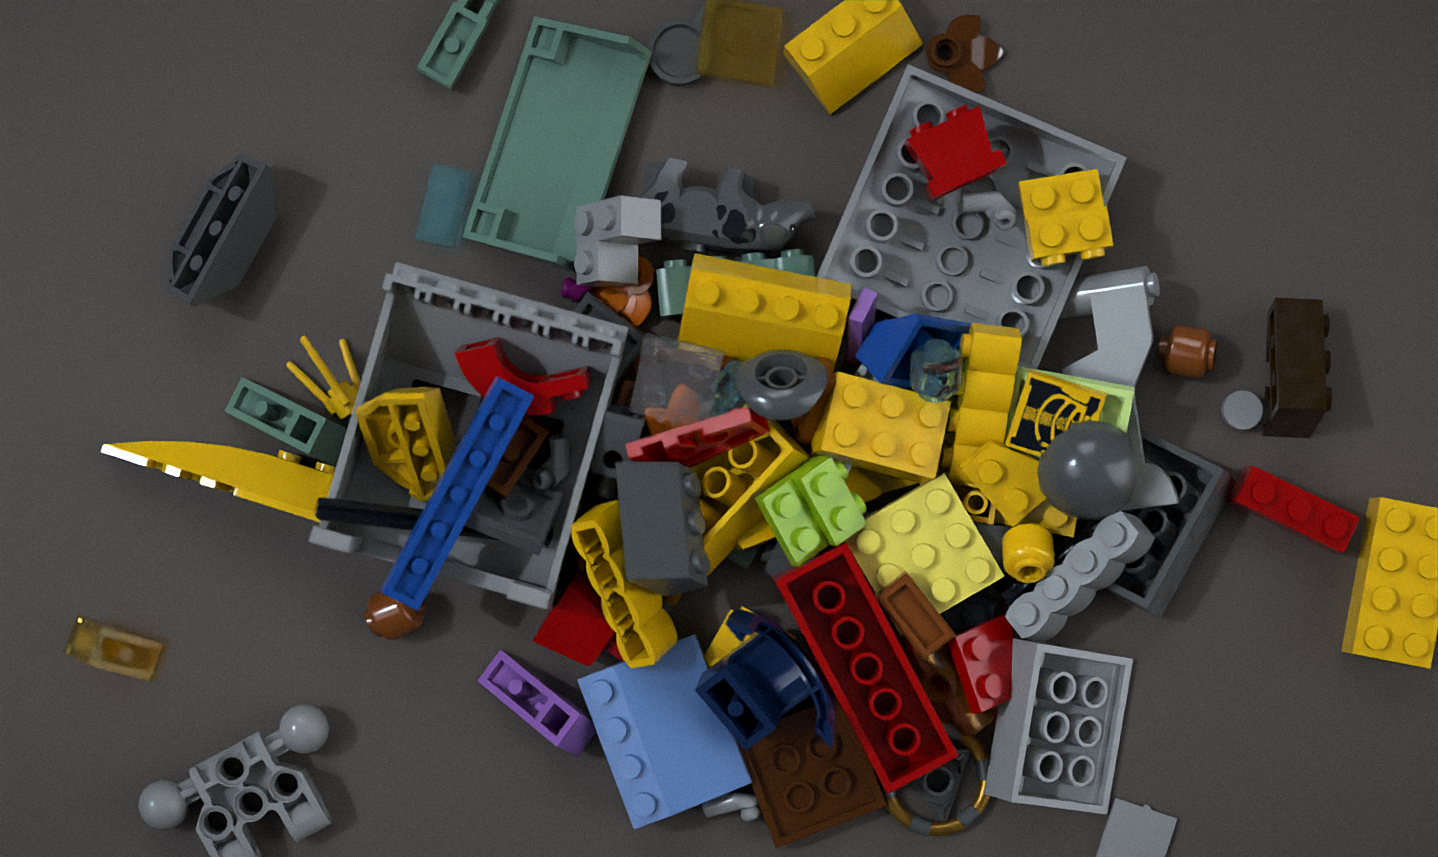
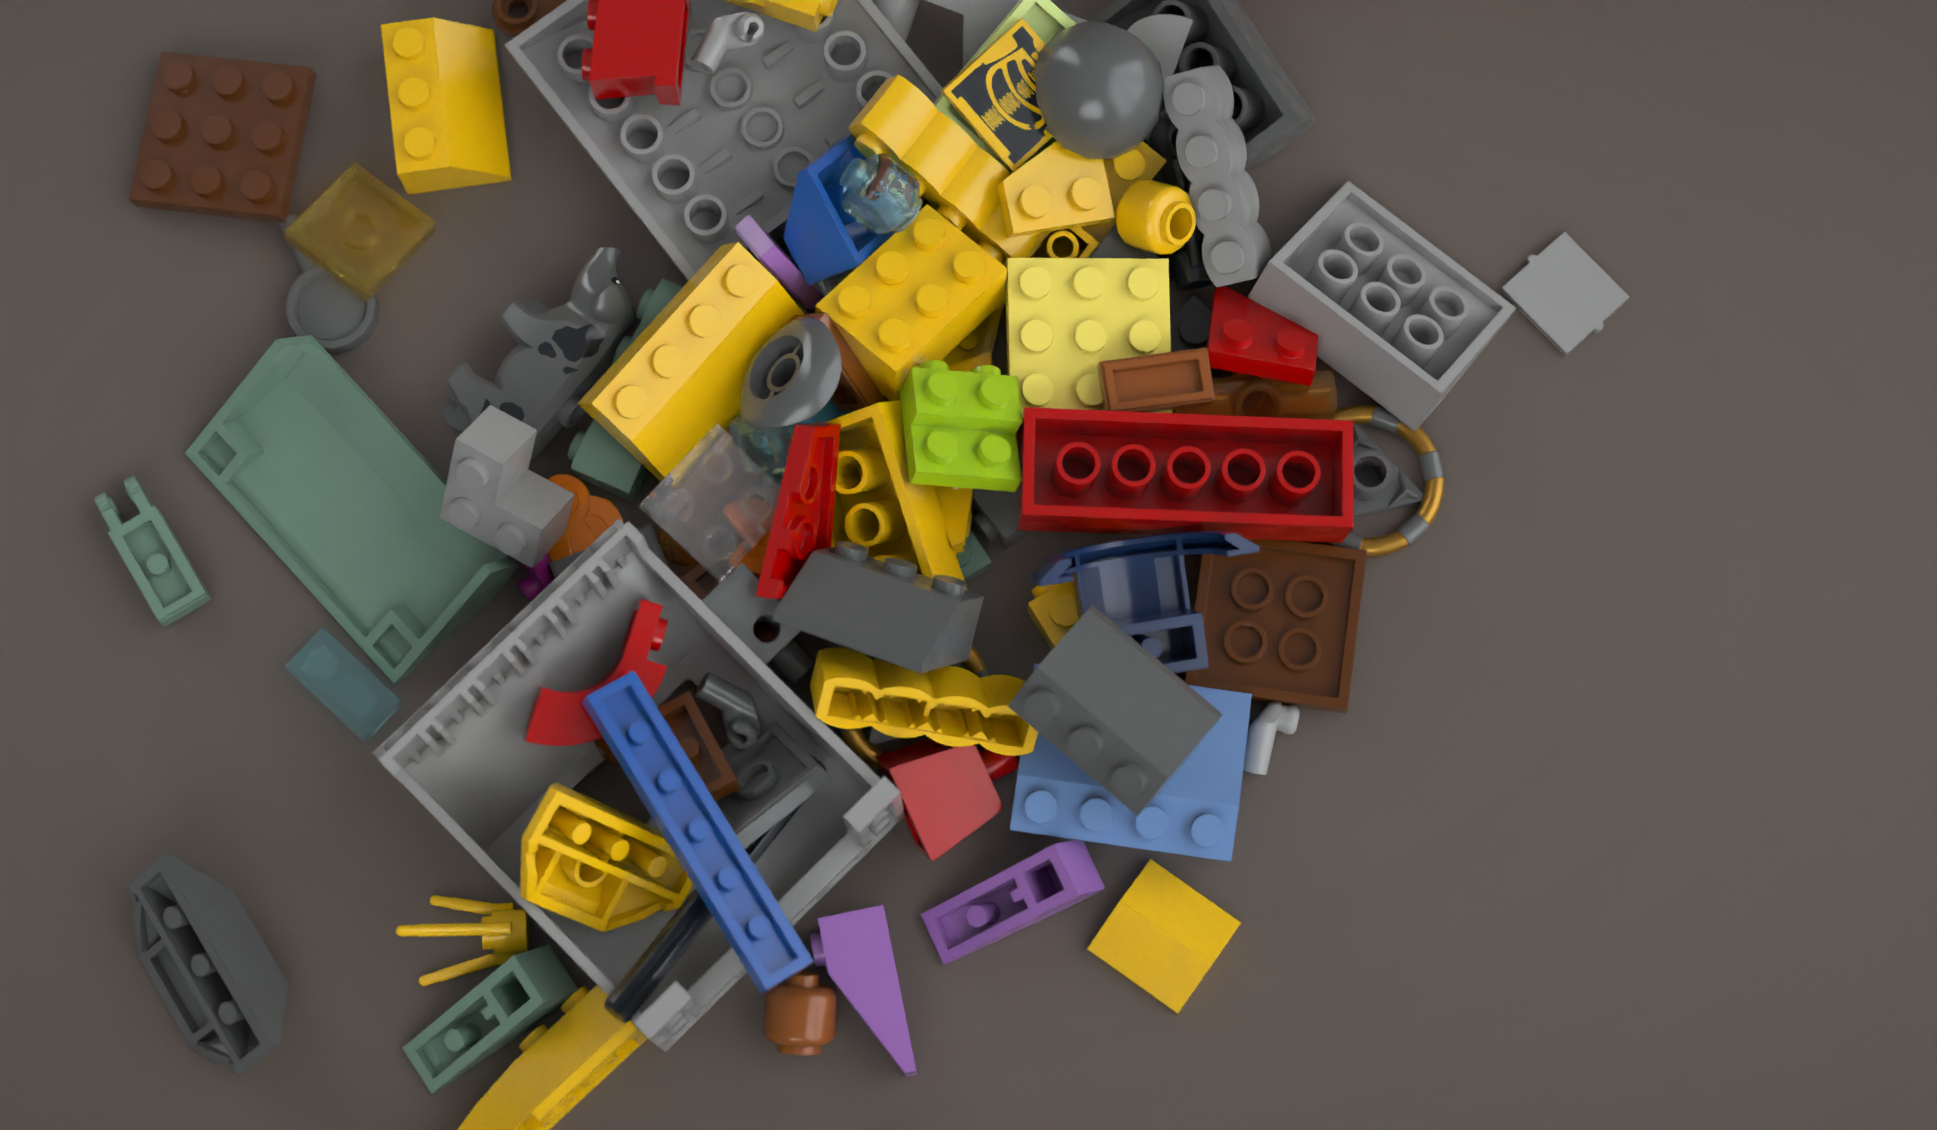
camera: 60 degrees left, 10 degrees down
none -> medium lavender slope [810,905,917,1077]
none -> dark grey slope [1008,605,1223,816]
none -> yellow slope [1087,859,1241,1014]

